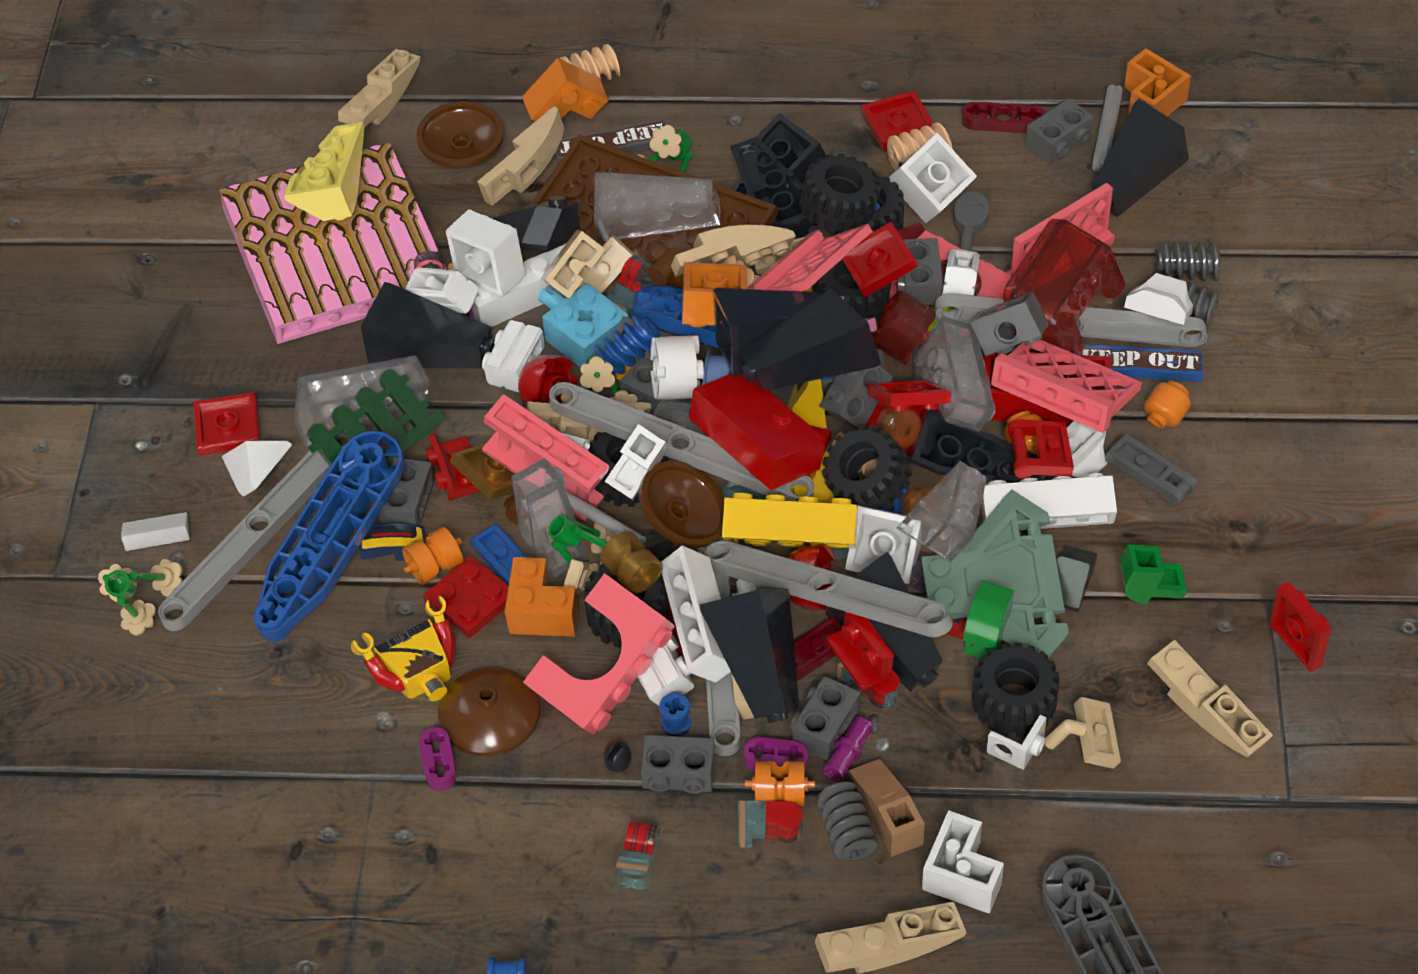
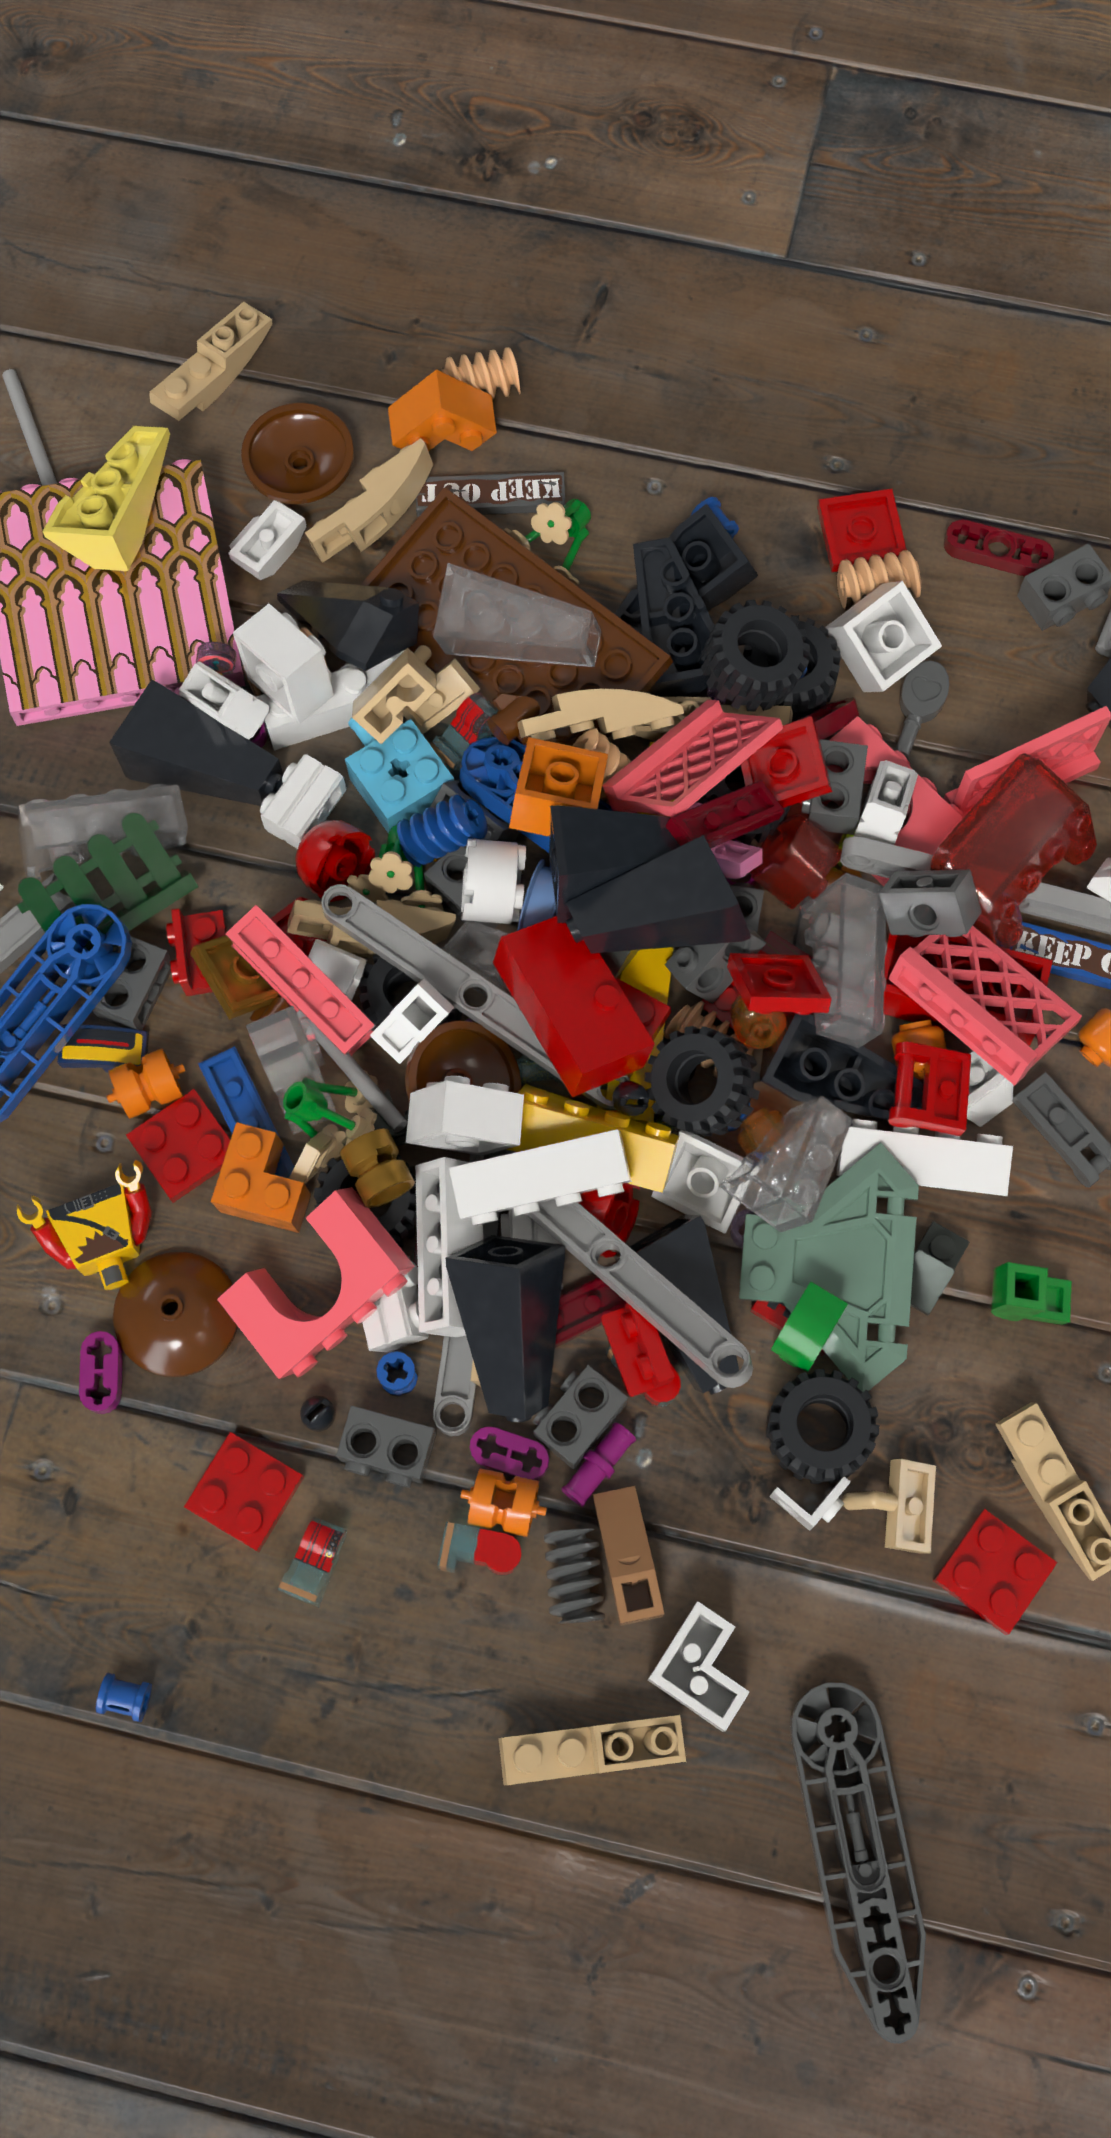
camera: 10 degrees right, 20 degrees up
none -> light grey bar [2,369,57,486]
none -> red plate [184,1432,304,1552]
none -> white slope [229,500,306,580]
none -> white brick [406,1076,524,1156]
none -> white brick [449,1129,632,1226]
none -> black hinge [612,1081,649,1116]
none -> dark red tile [666,780,785,848]
none -> red plate [933,1509,1058,1635]

